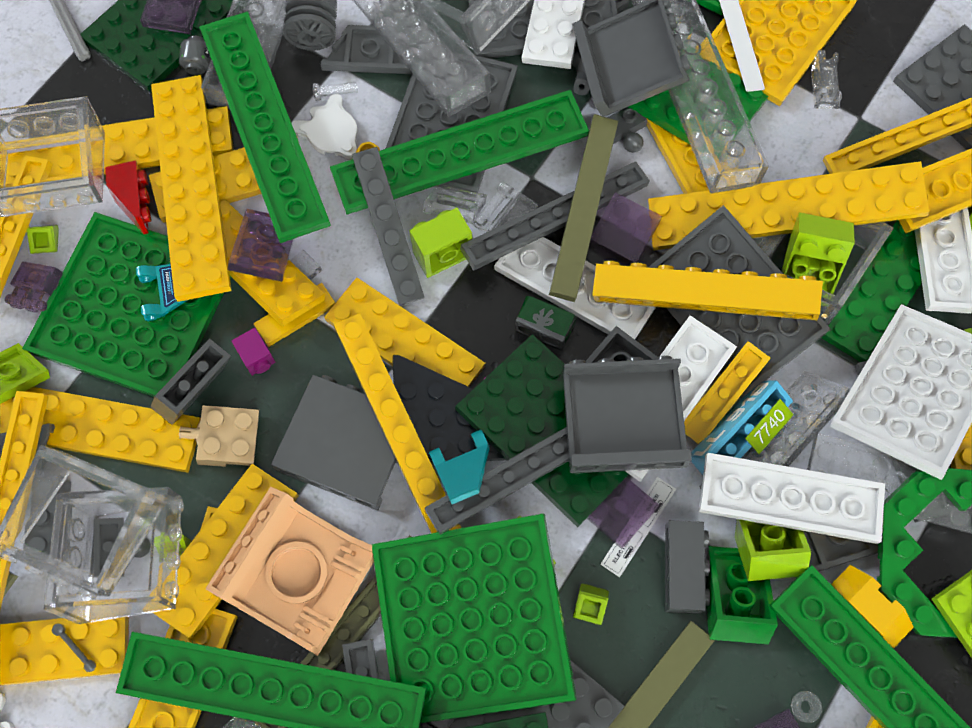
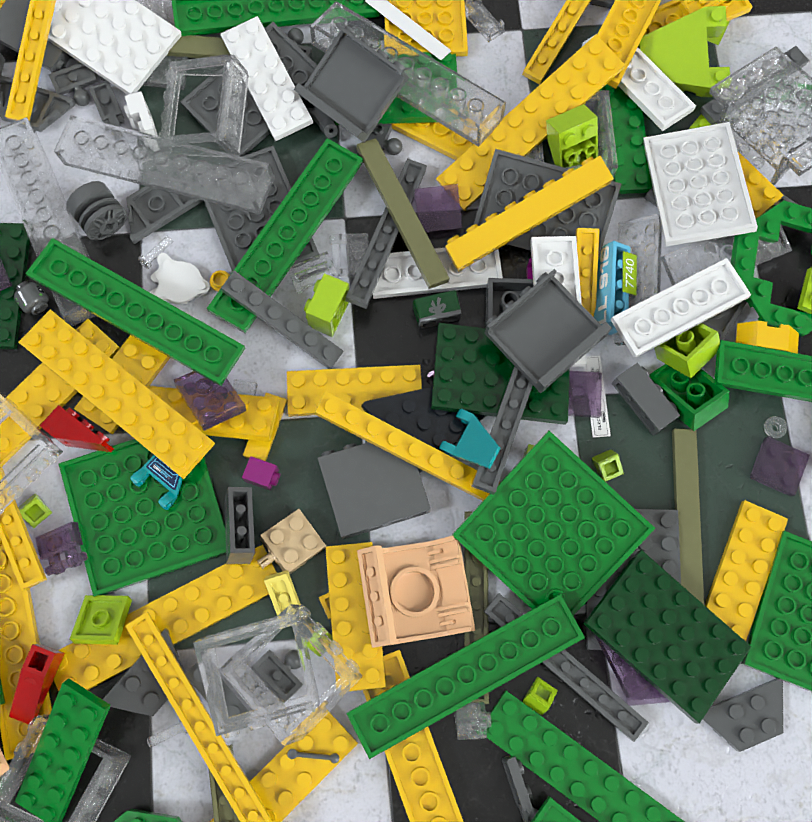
camera: 45 degrees left, 5 degrees up
none -> light yellow plate [264,570,303,623]

